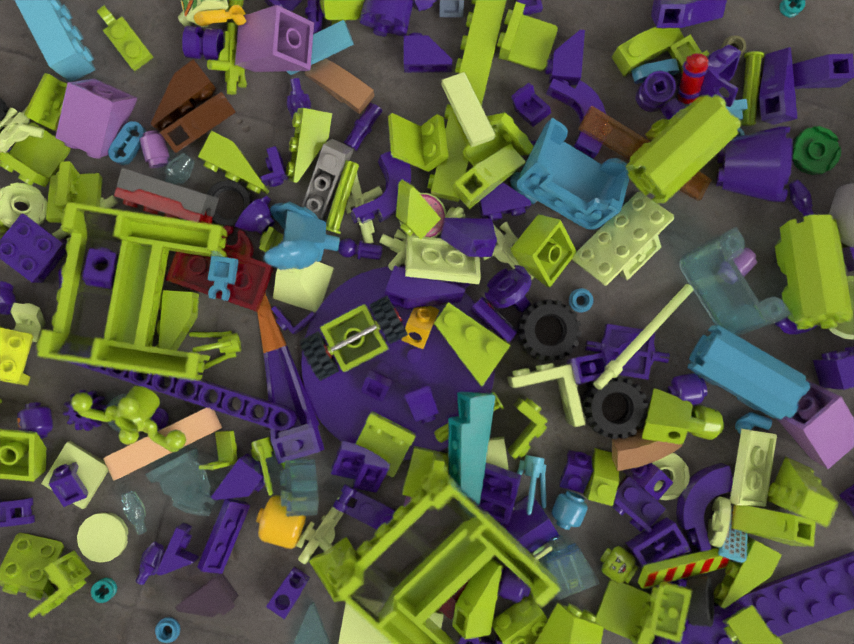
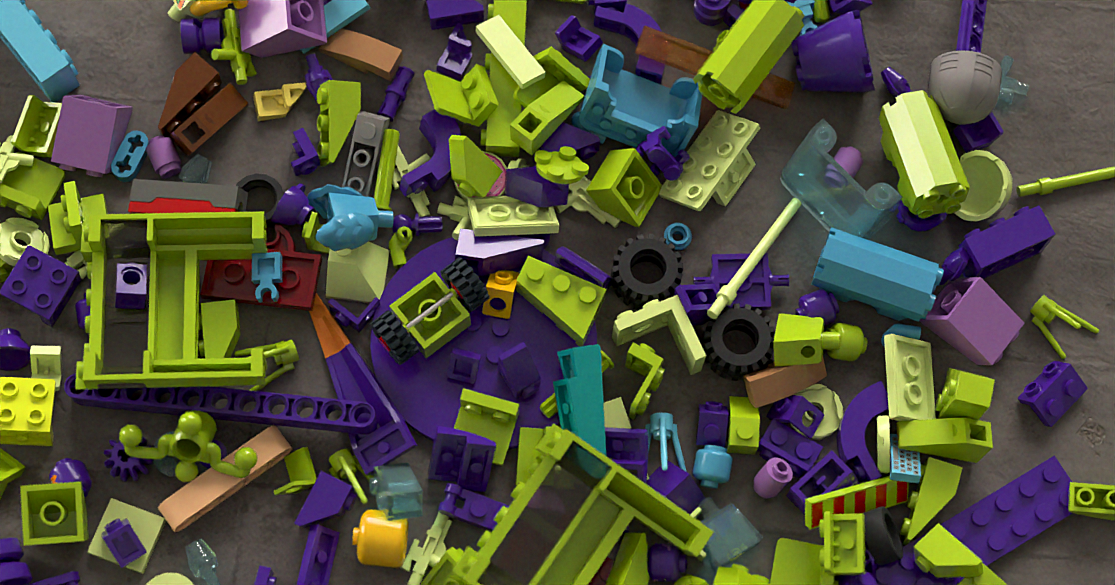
camera: 15 degrees left, 15 degrees down
lime plate [97,5,153,71] -> none
clear light blue piece [145,448,217,516] -> none
lime slope [198,131,269,194] -> none
dark purple tile [485,265,532,313] -> none
lime head [600,546,639,584] -> none
green tile [792,126,841,175] -> none
none -> light yellow slope [253,82,306,121]
none -> lime arm [389,226,413,269]
none -> dark purple slope [436,22,472,81]
none -> lime piece [534,146,589,184]
none -> dark purple piece [636,126,690,181]
none -> medium lavender brick [753,458,793,498]
none -> dark purple piece [940,248,970,285]

